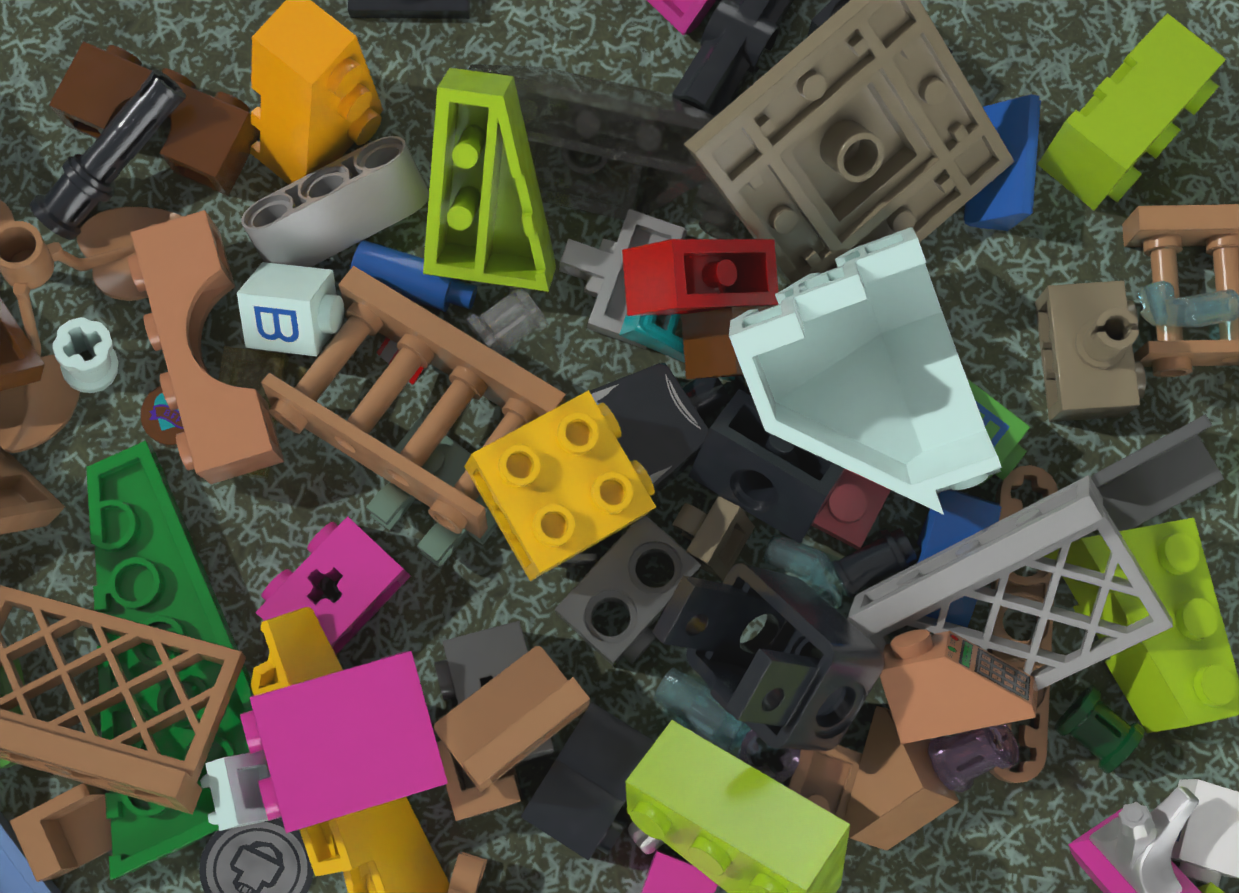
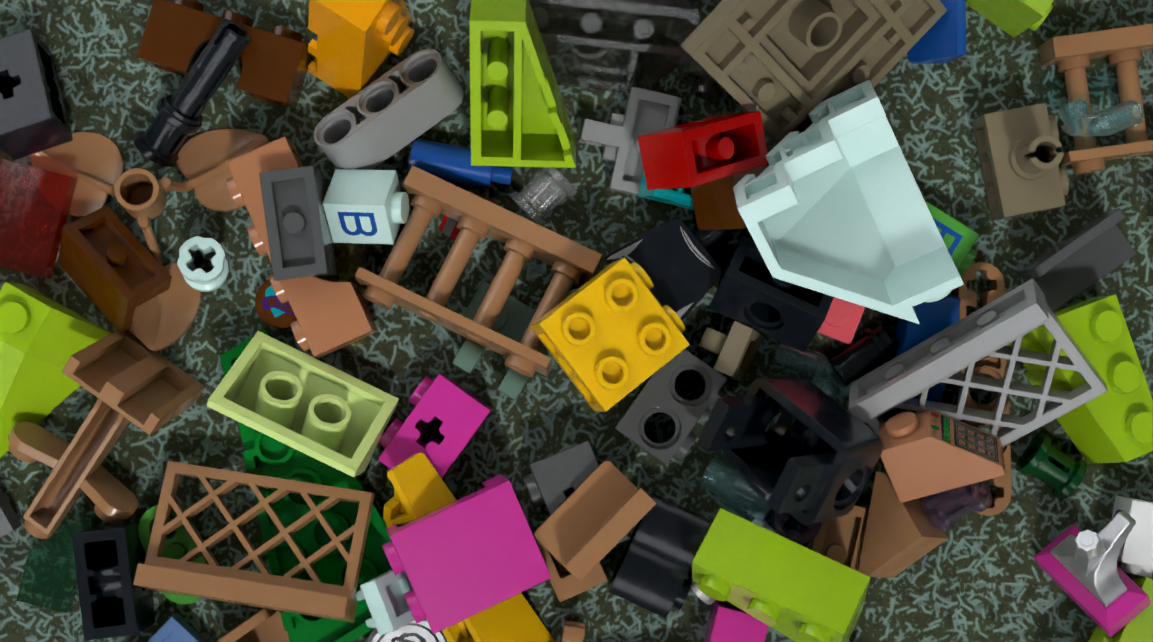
camera: 10 degrees left, 10 degrees up
none -> yellowish green slope [207,331,399,477]
none -> dark grey panel [259,166,337,281]

